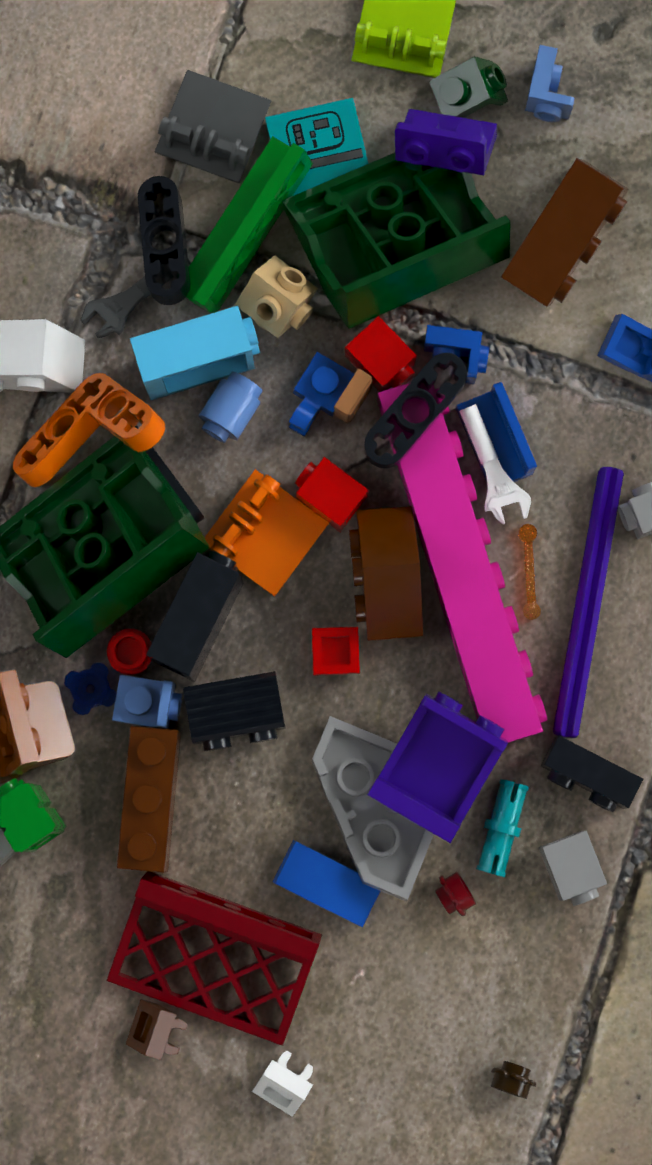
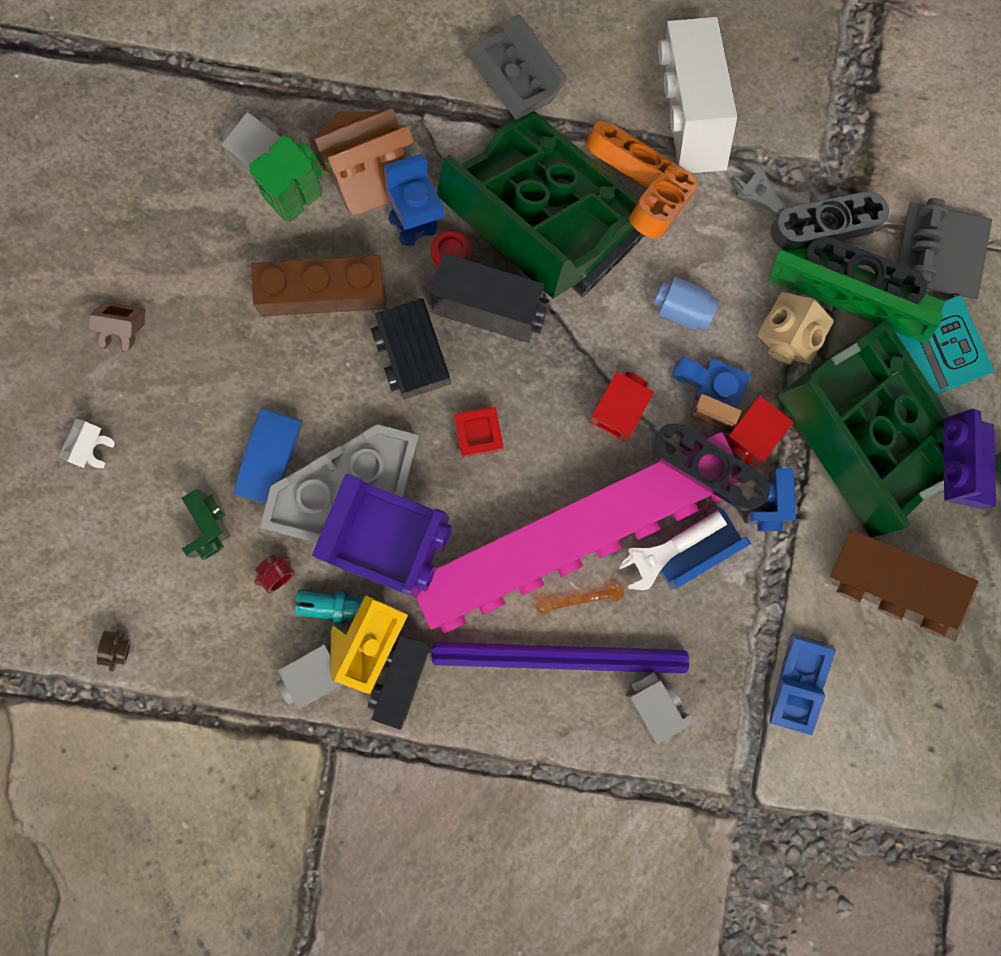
camera: 75 degrees right, 0 degrees up
dark red fence [106,871,322,1046] -> none
medium blue bracket [112,675,182,729] -> none
medium azure window [130,306,260,400] -> none
orange hinge [204,469,329,597] -> none
reddish brown brick [349,506,423,641] -> none
none -> dark green bracket [181,489,231,560]
none -> yellow slope [330,595,408,695]
none -> blue bracket [384,154,444,230]
none -> black beam [804,237,927,305]

